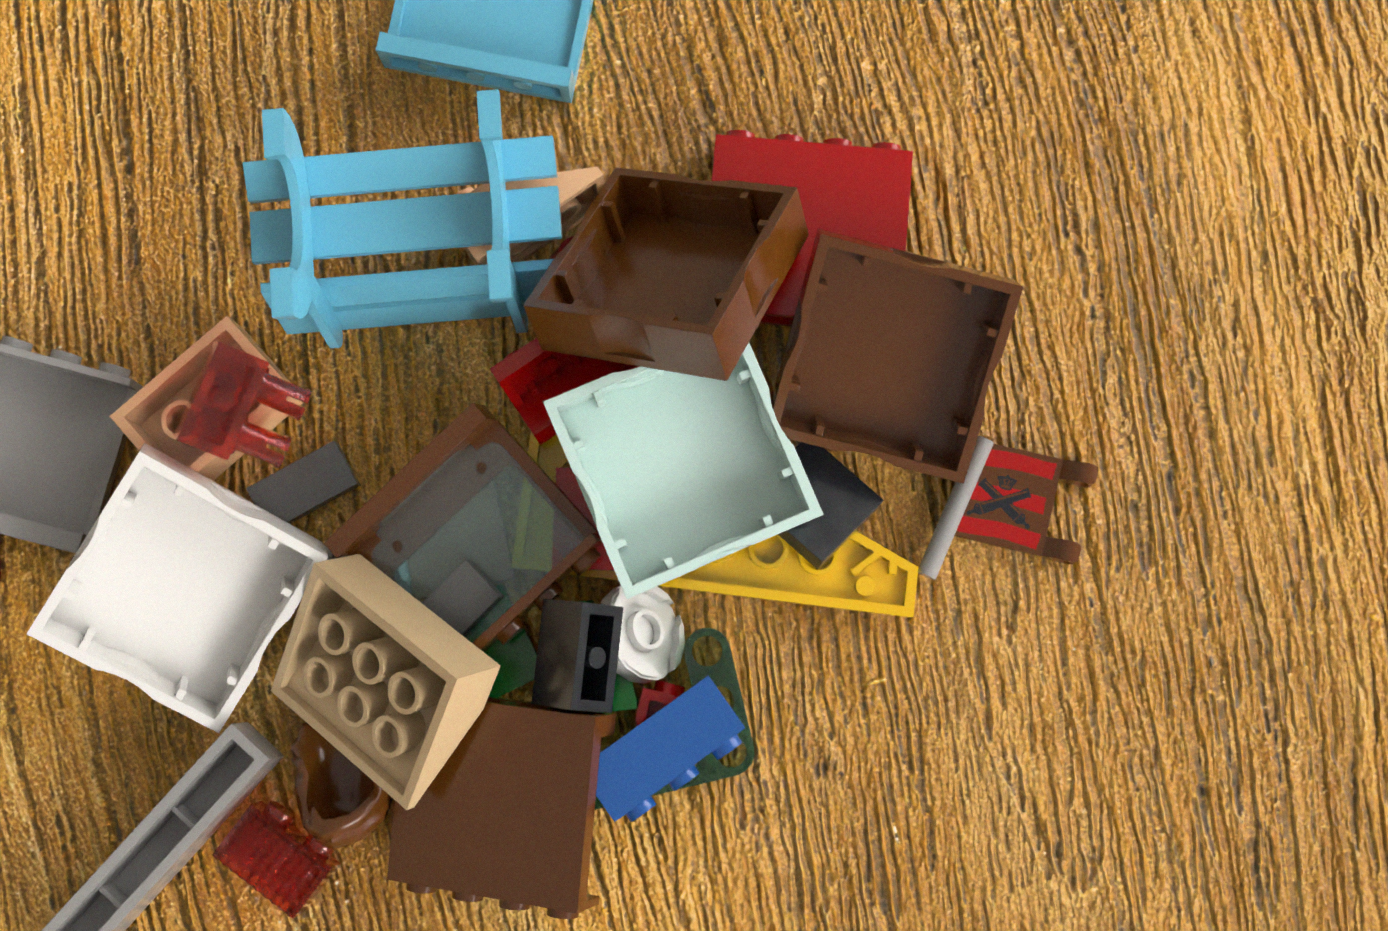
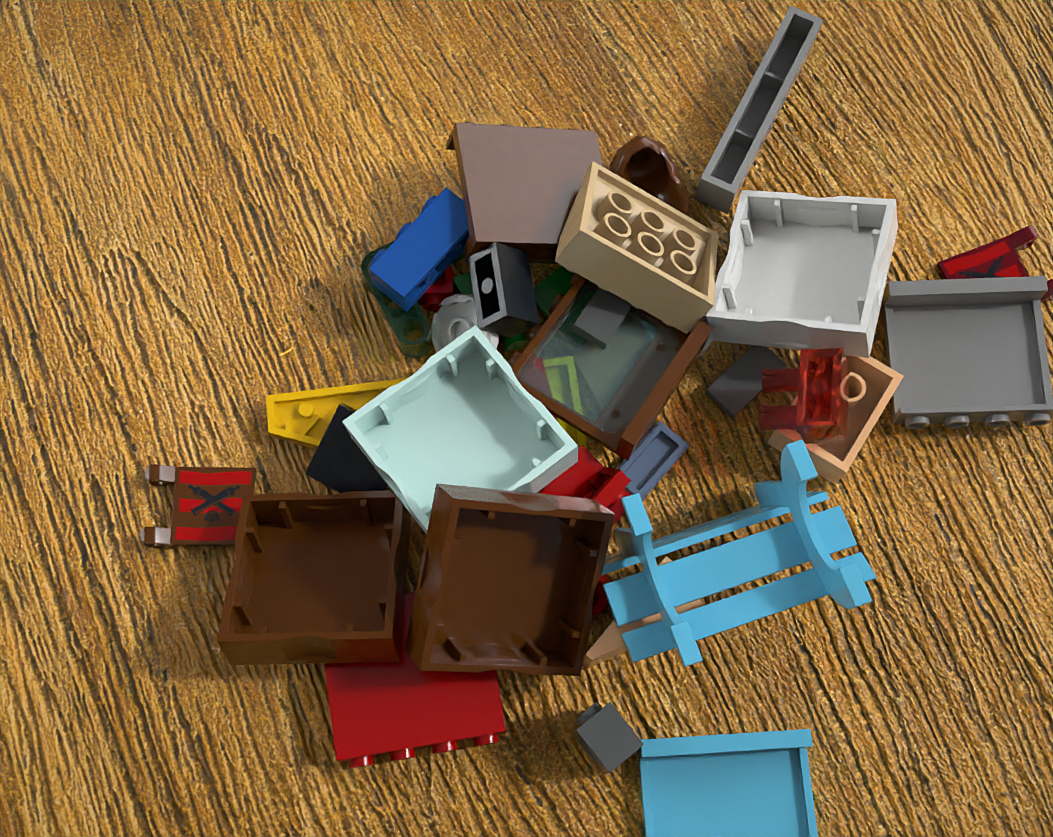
camera: 165 degrees right, 10 degrees down
clear red brick [212,800,341,919] -> none
light grey bar [918,436,994,580] -> none
none -> dark grey brick [573,702,644,775]
none -> sand blue tile [617,421,690,501]

